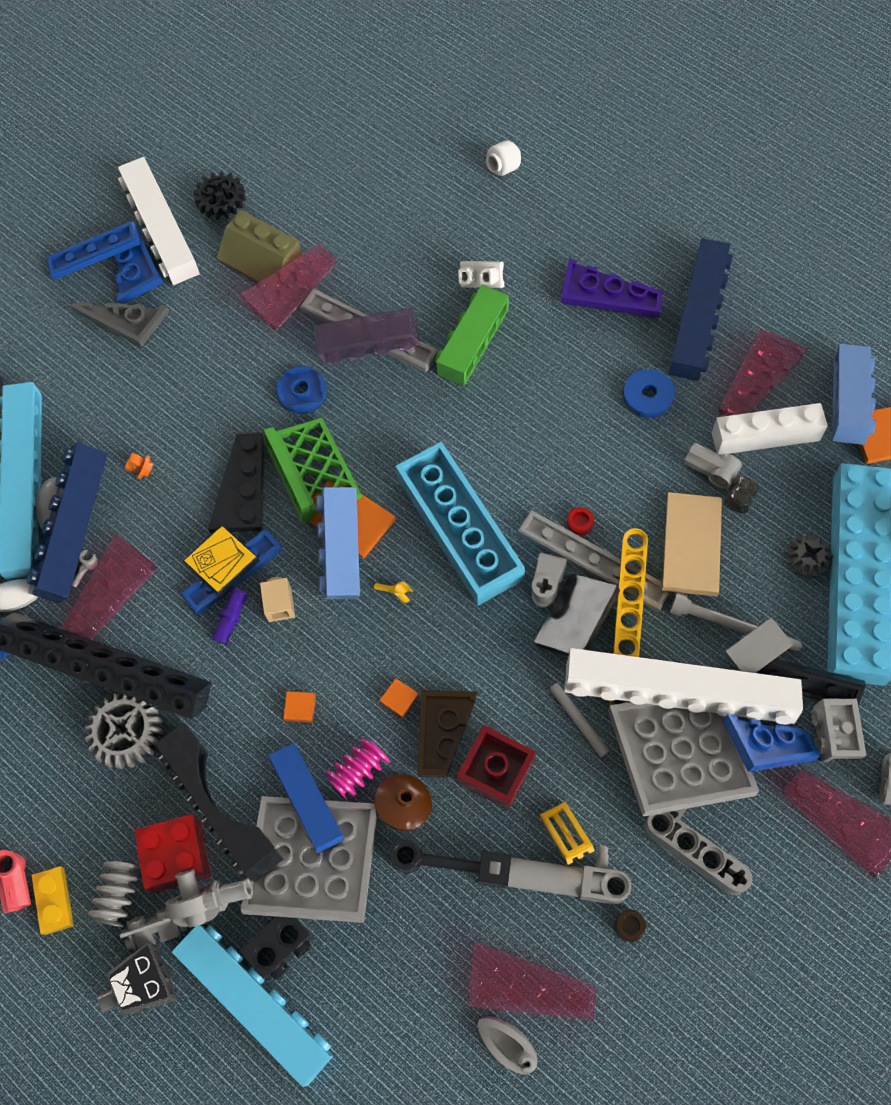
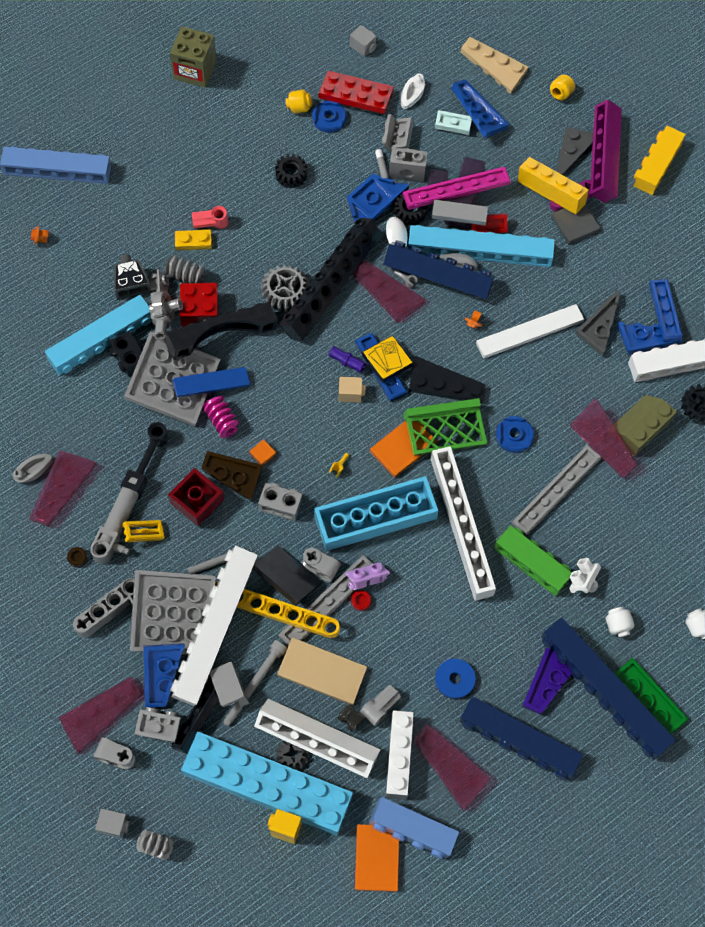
camera: 95 degrees right, 0 degrees up
orange tile [283,692,316,723] -> none
clear purple brick [314,307,420,363] -> none
medium blue brick [316,487,360,599] -> none
reddish brown dish [374,774,432,831] -> none
none -> white brick [254,699,380,778]
none -> light grey brick [258,483,303,522]
none -> lavender hinge [345,562,390,590]
none -> white brick [431,446,496,601]
none -> white tile [476,304,584,359]
none -> dark blue brick [541,617,675,760]
none -> white head [605,607,635,638]
none -> green tile [614,658,688,734]

